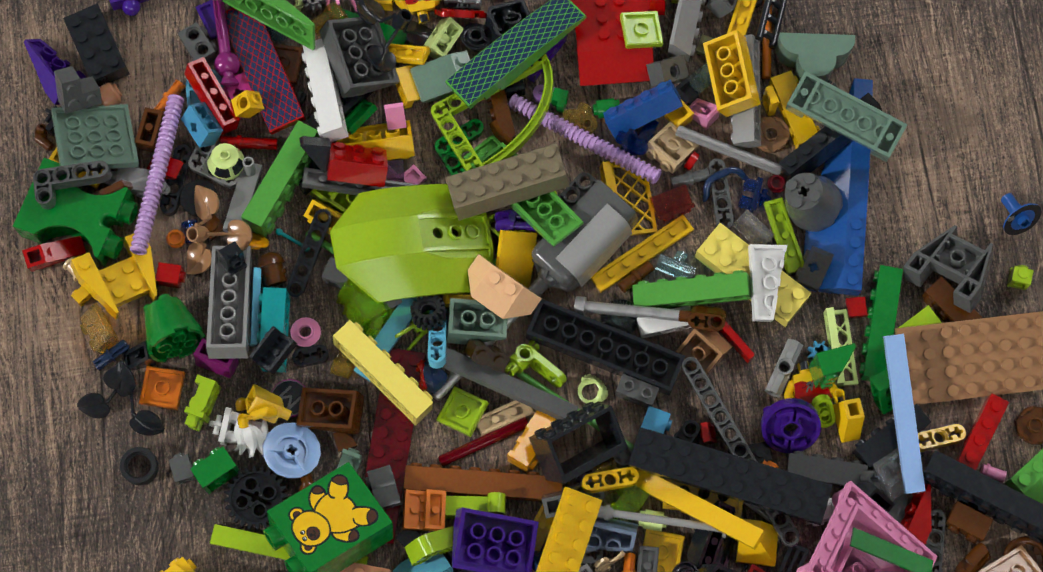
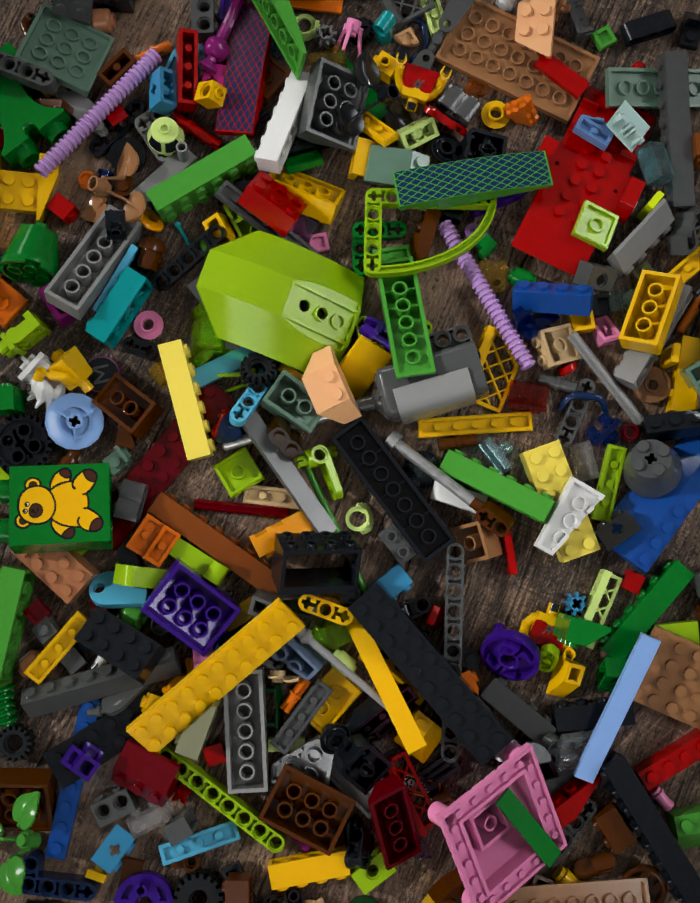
camera: 30 degrees right, 10 degrees up
black bracket [250,326,297,375] -> none
black slope [299,136,331,173] -> none
bright pink slope [384,102,407,130] -> none
dark tan brick [446,143,570,220] -> none
light grey piece [765,339,803,398] -> none
yellow beam [918,424,966,452] -> none

